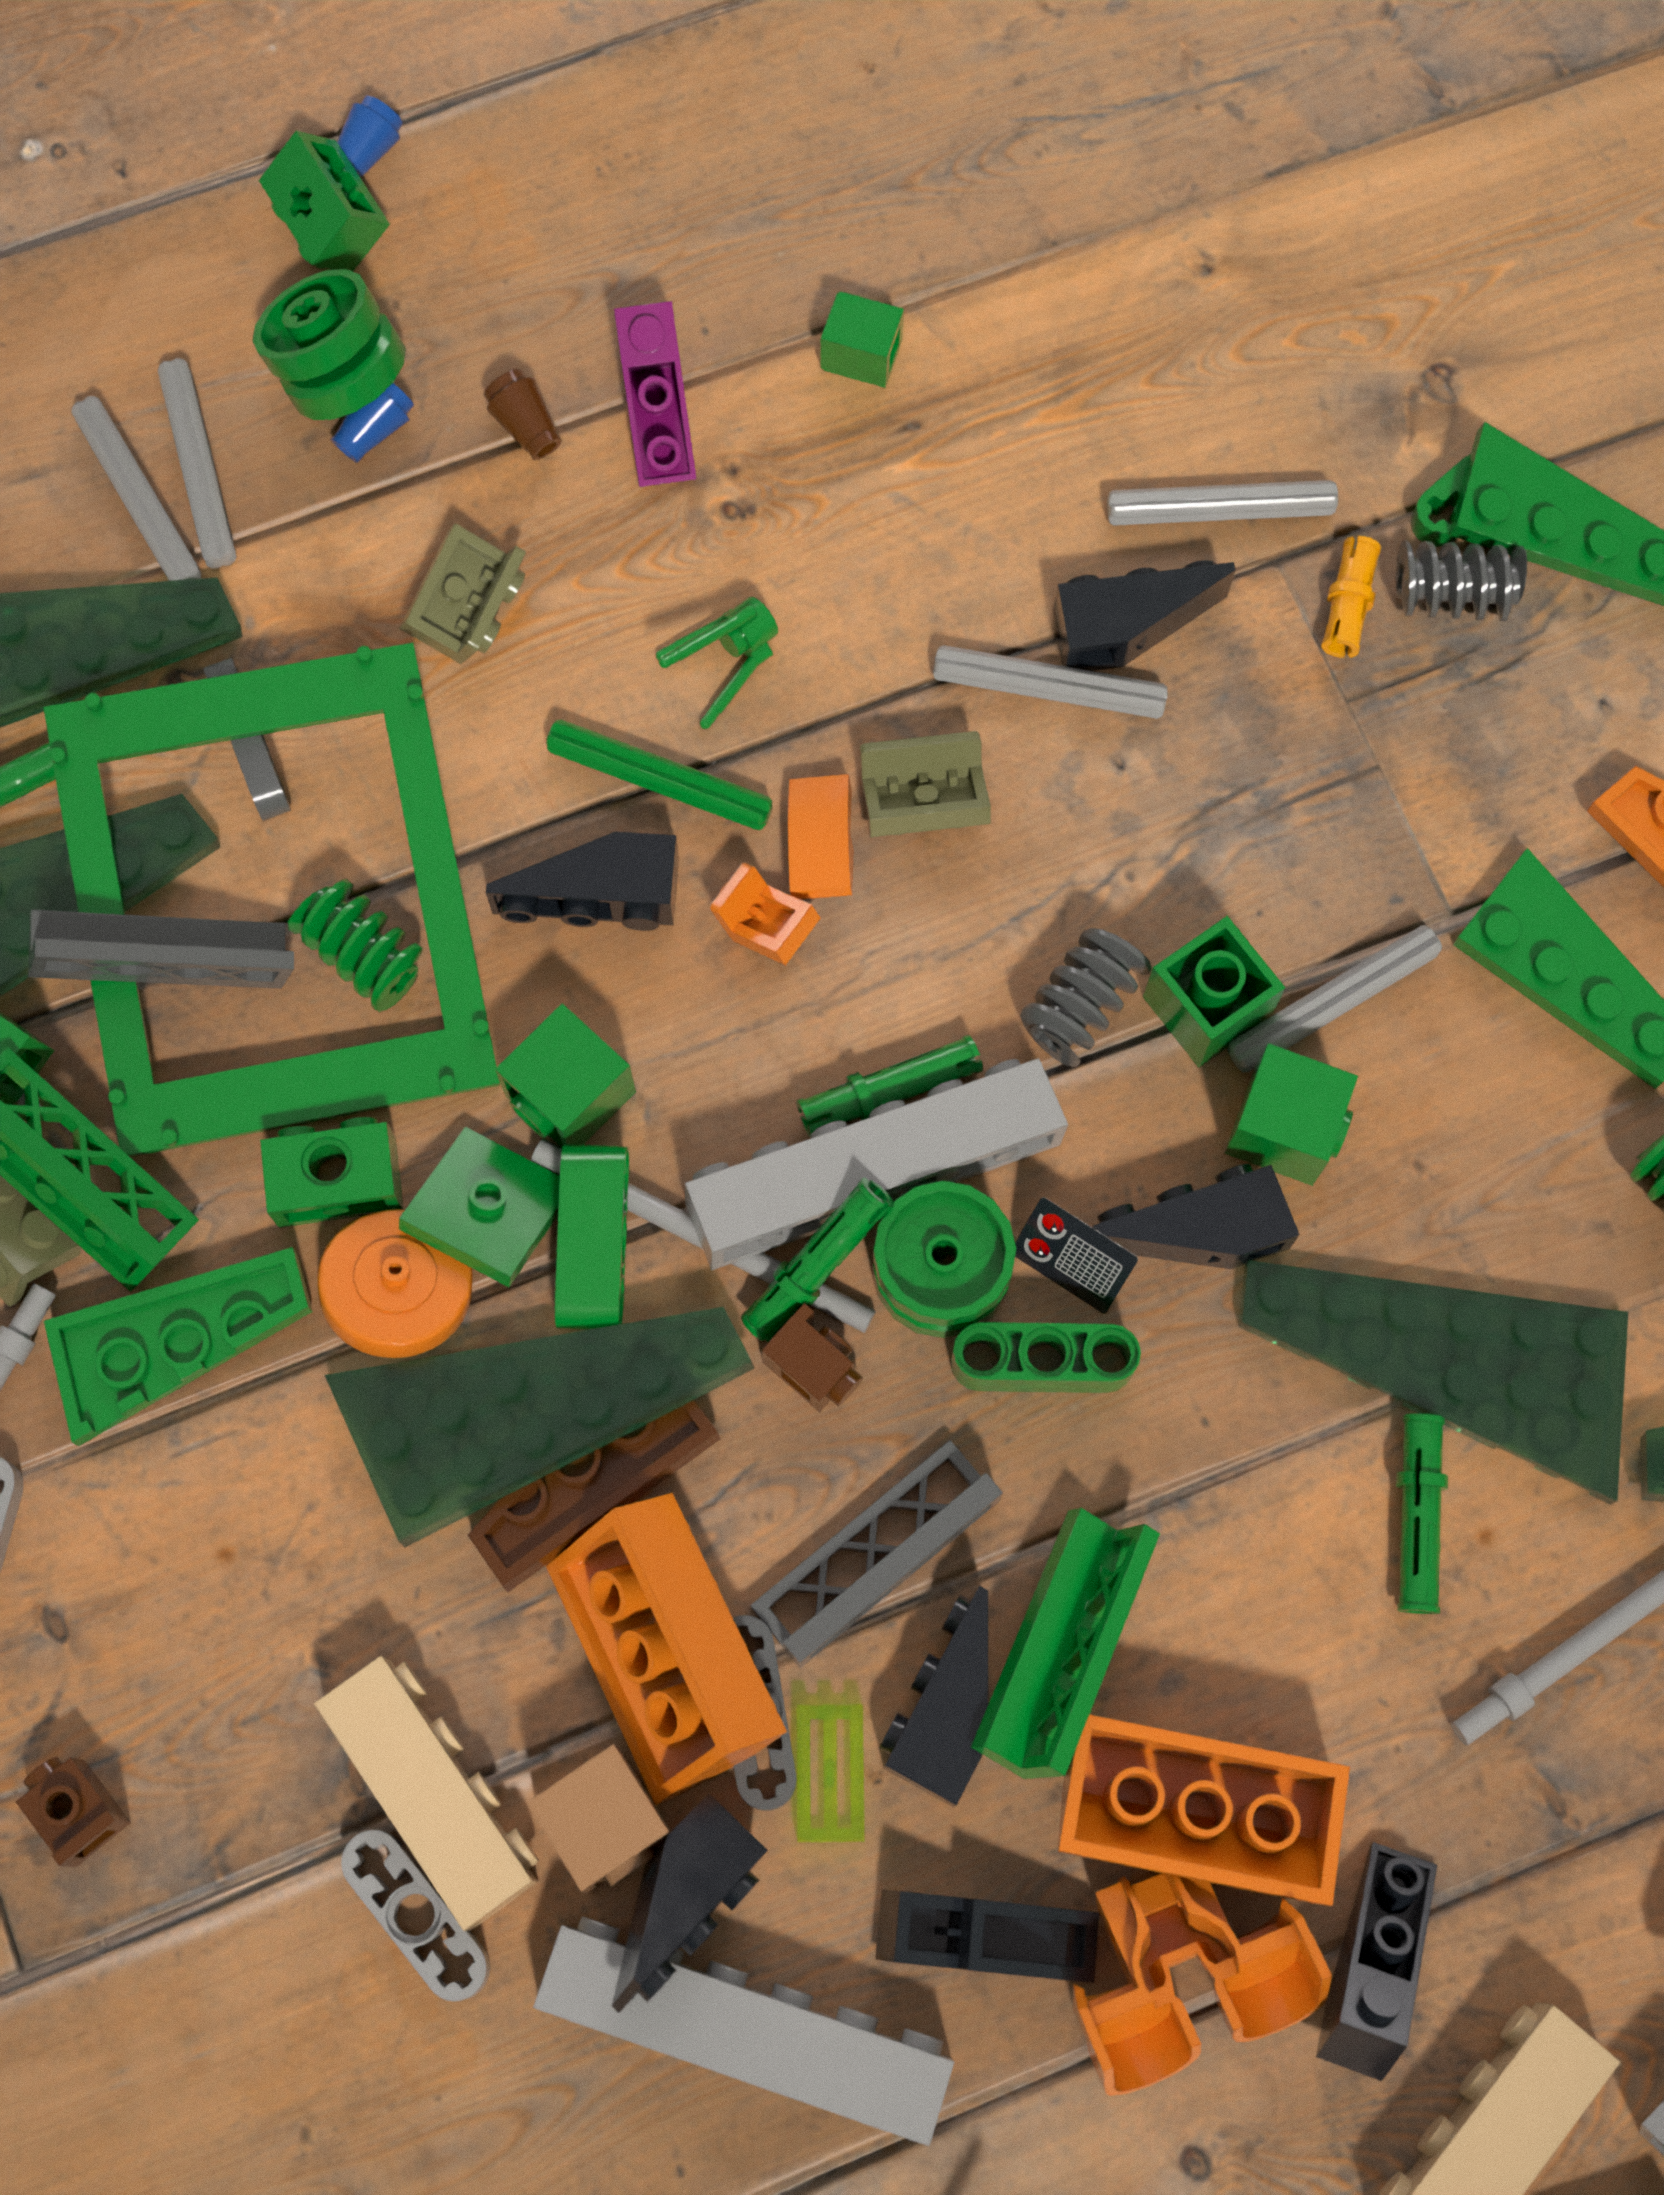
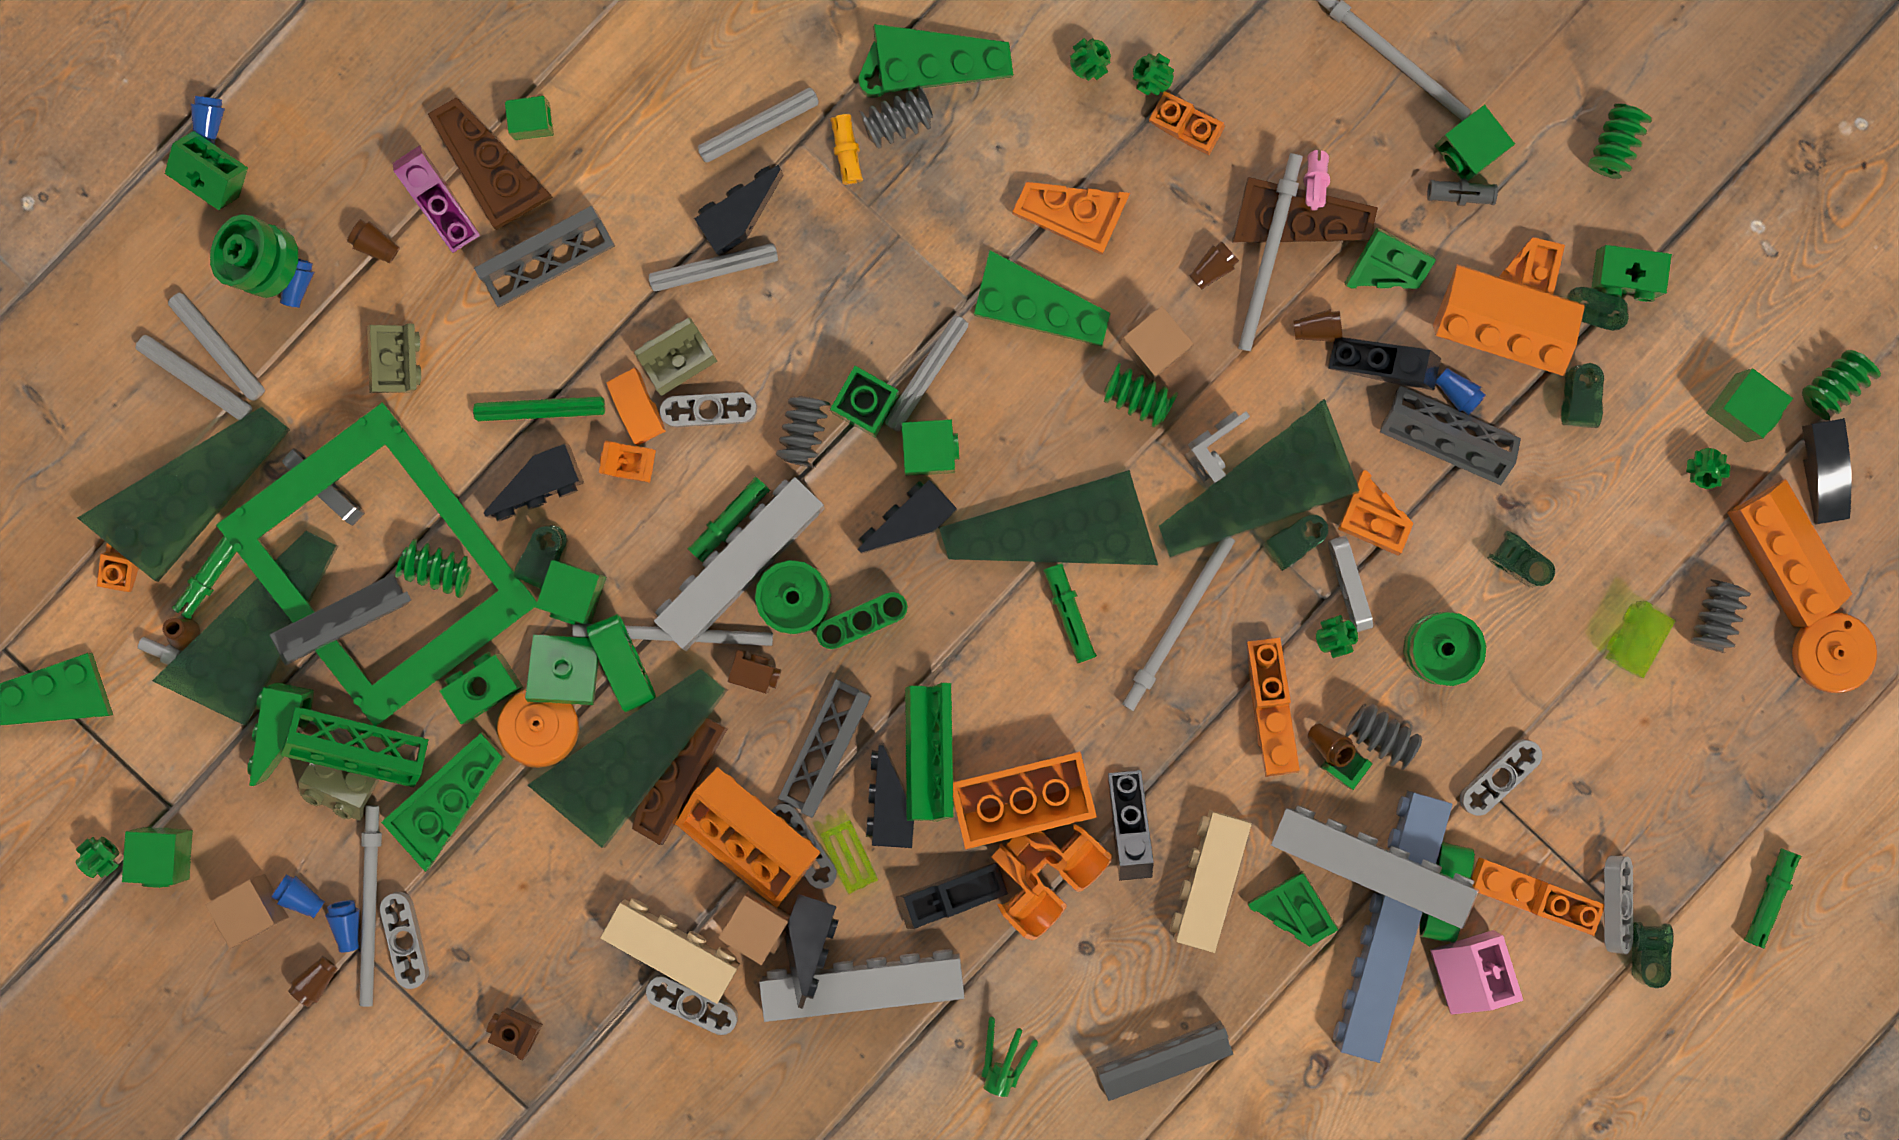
camera: 25 degrees left, 15 degrees up
green plant [656,596,779,729] -> none
green pin [741,1177,894,1343] -> none
black sticker [1015,1197,1138,1314] -> none
none -> reddish brown wing [428,97,553,230]
none -> dark grey fence [474,206,615,308]
none -> clear green piece [513,525,567,589]
none -> light grey beam [660,392,757,428]

